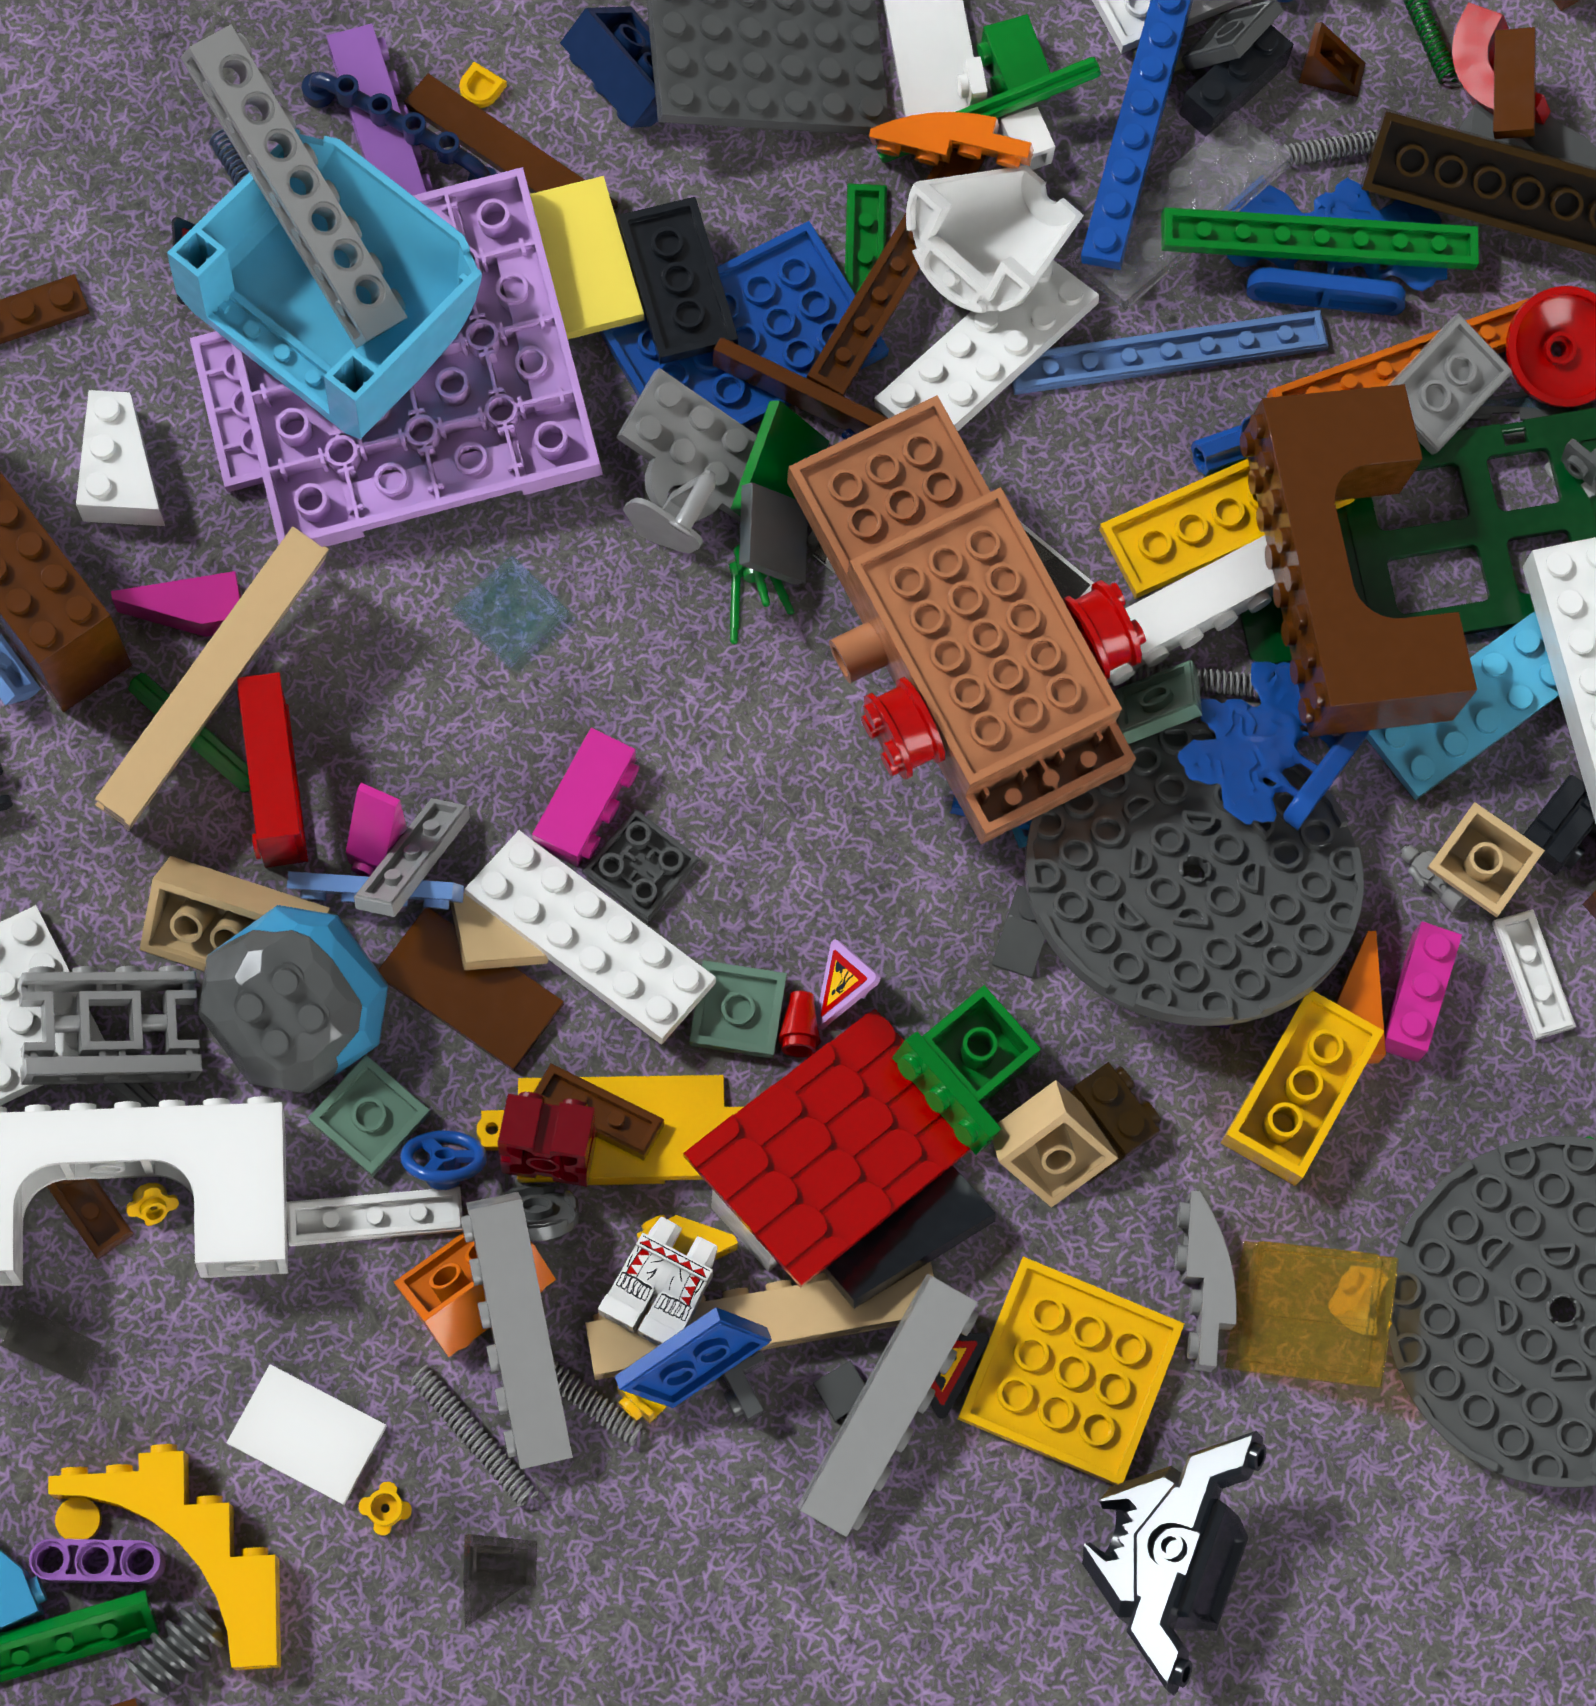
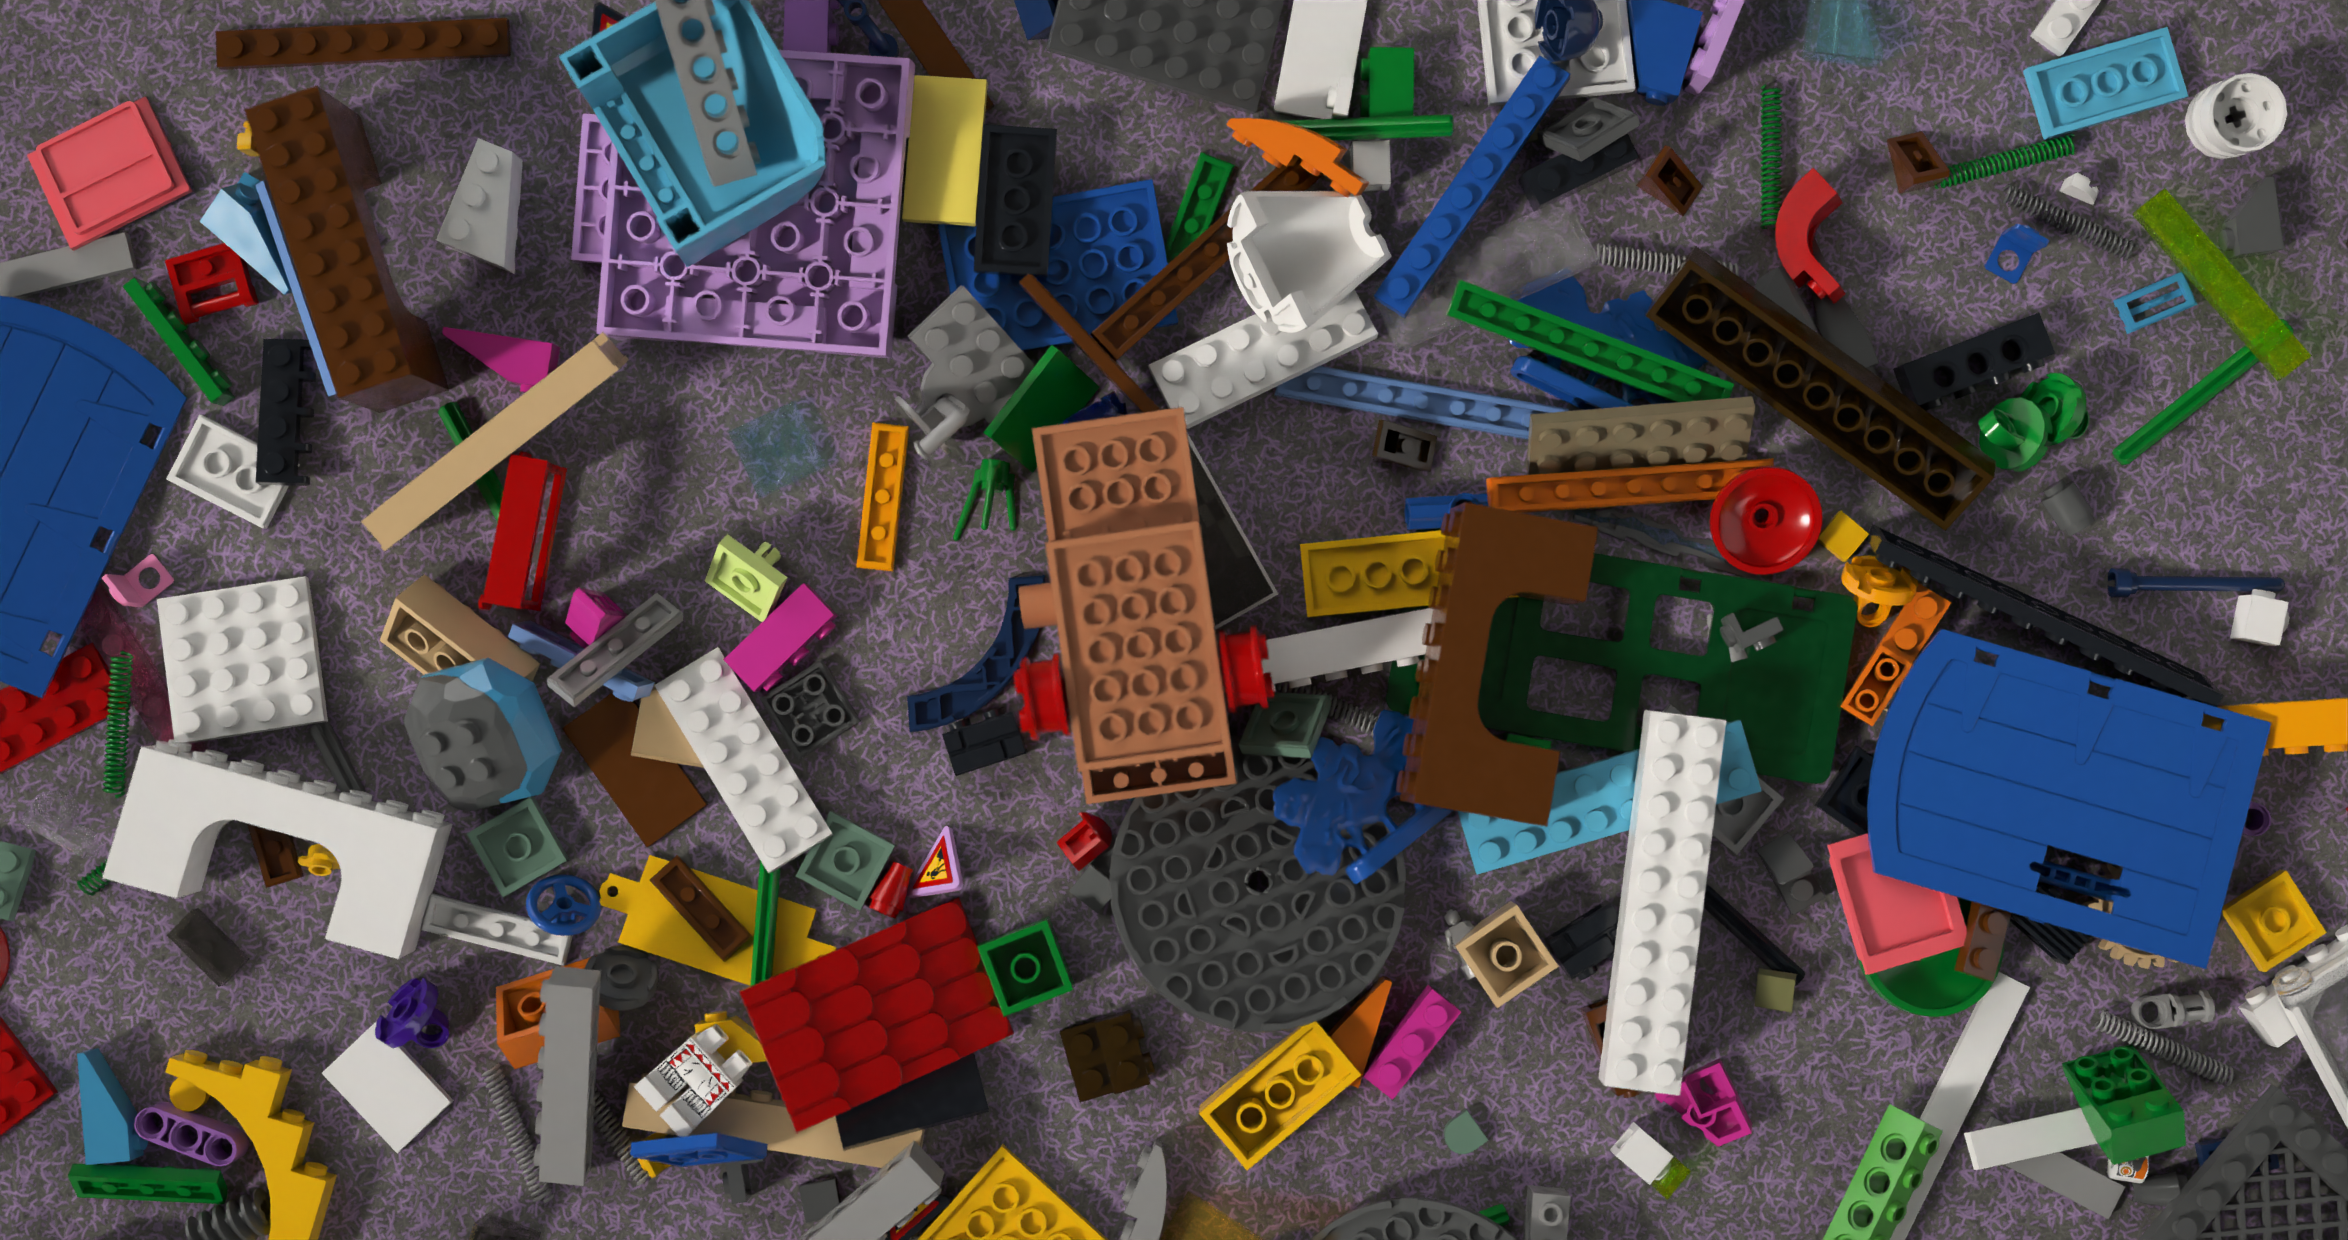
camera: 25 degrees right, 15 degrees up
light grey fence [17,965,202,1085] -> none
yellow plate [359,1482,412,1536] -> none
dark red brick [498,1092,597,1187] -> none
dark grey tile [739,482,807,585] -> none
green plate [892,1032,1002,1155] -> none
tan slope [992,1080,1118,1208] -> none
light grey tile [1387,314,1512,455] -> none
white tile [1492,909,1576,1040] -> none
reddish brown tile [1493,27,1536,139] -> none
none -> dark purple tile [375,978,449,1048]
none -> yellowish green tile [705,534,788,622]
none -> green axle [750,860,781,986]
none -> light orange tile [856,422,910,572]
none -> dark blue tile [907,575,1045,732]
none -> black brick [942,707,1028,776]
none -> red plate [1056,812,1112,871]
none -> dark brown slope [1372,420,1438,472]
none -> sand green tile [1443,1109,1488,1154]
none -> dark tan plate [1526,396,1755,475]

